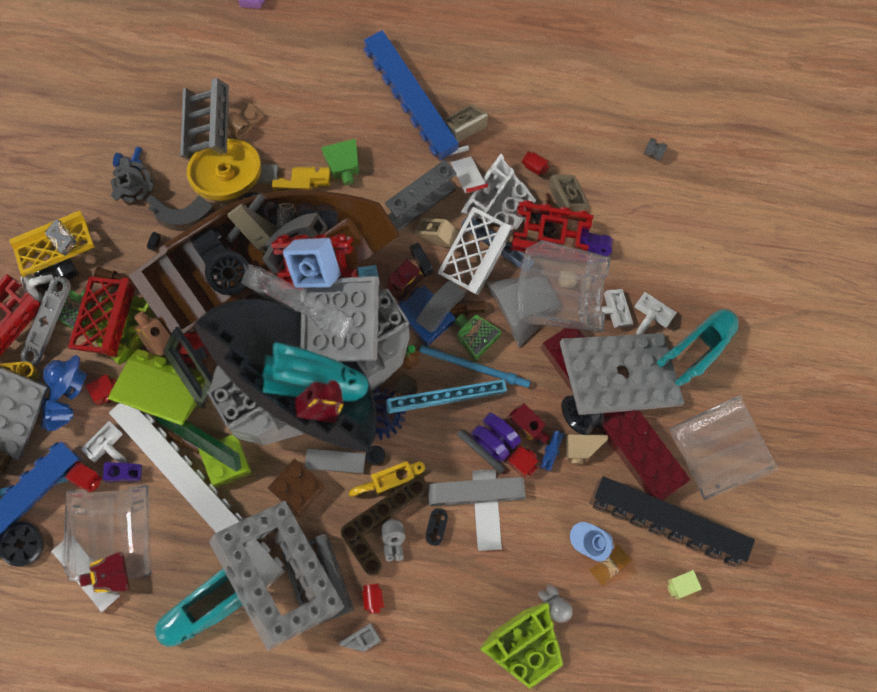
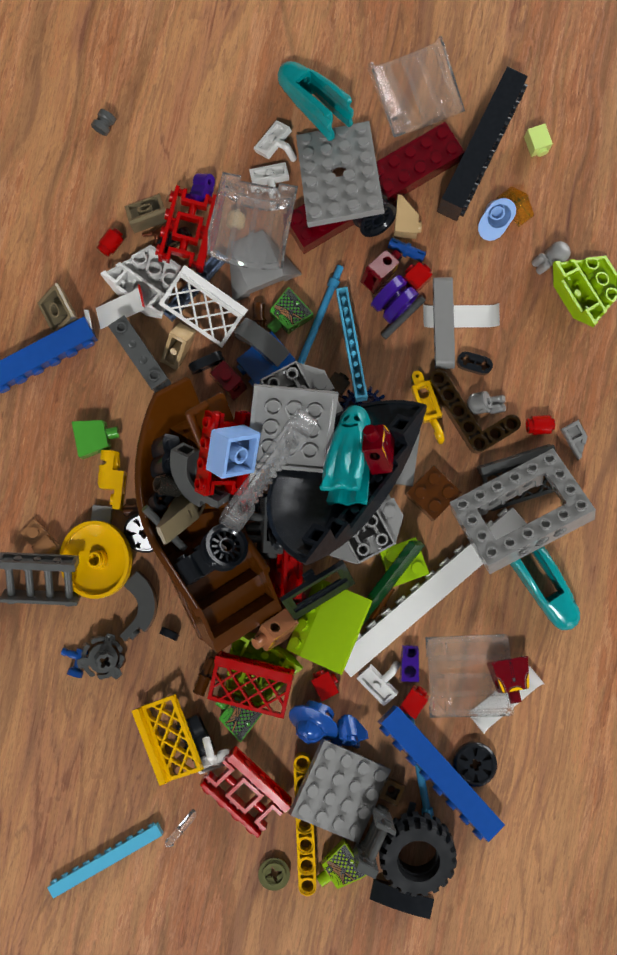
camera: 85 degrees left, 10 degrees up
light grey piece [21,277,71,365] -> none
tile [45,219,77,256] -> none

